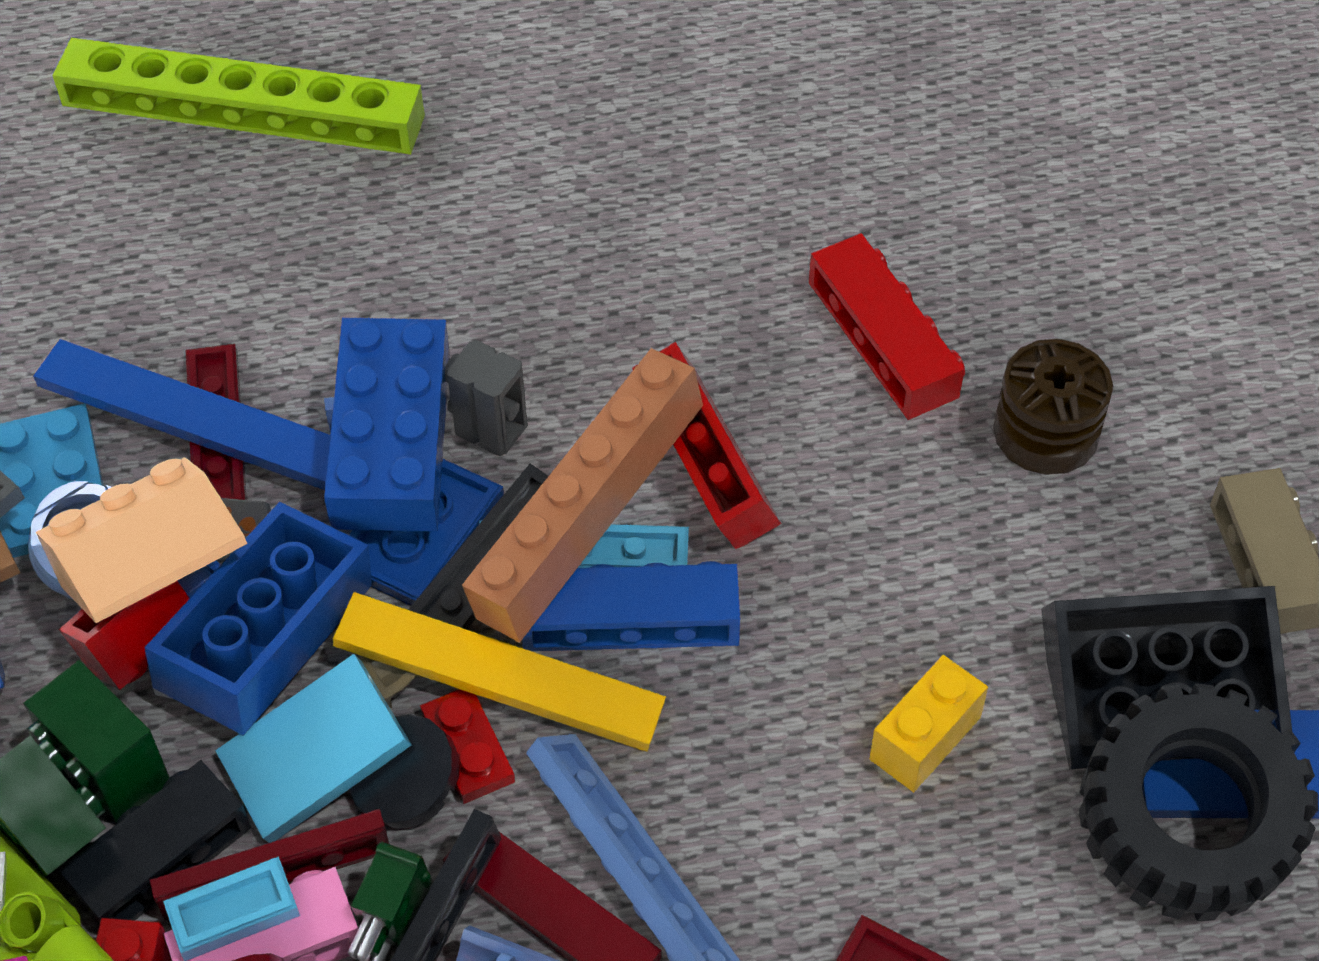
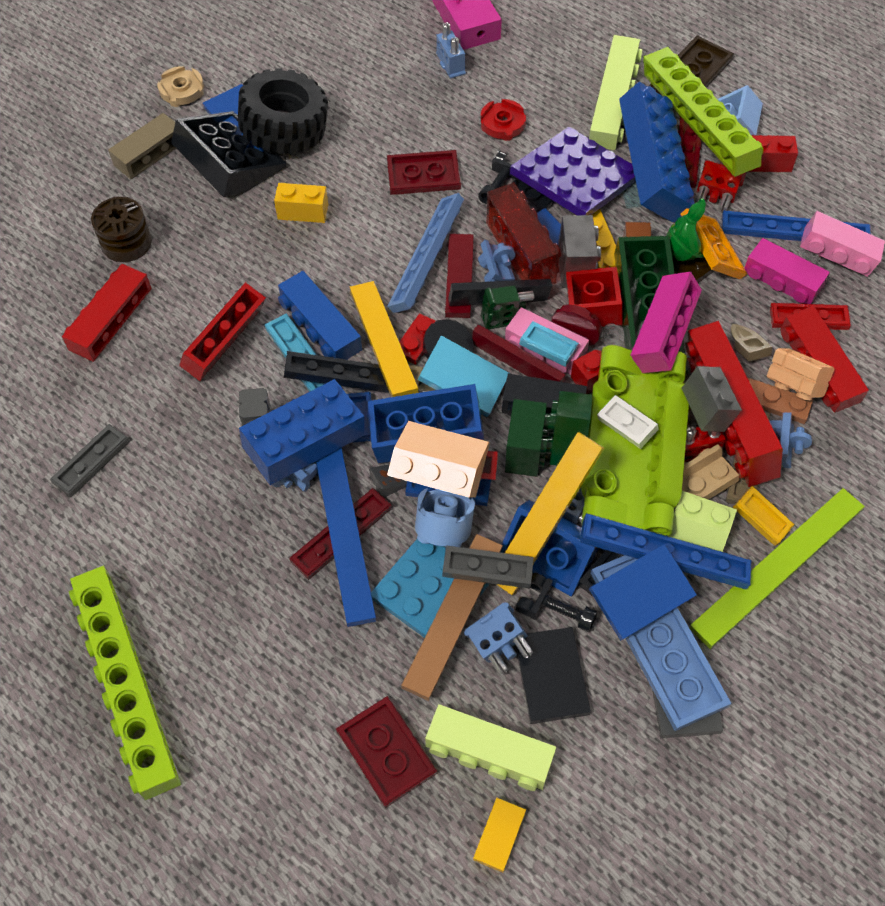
camera: 125 degrees left, 5 degrees up
nougat brick [462,348,703,643] -> none
none -> dark grey tile [50,424,130,497]

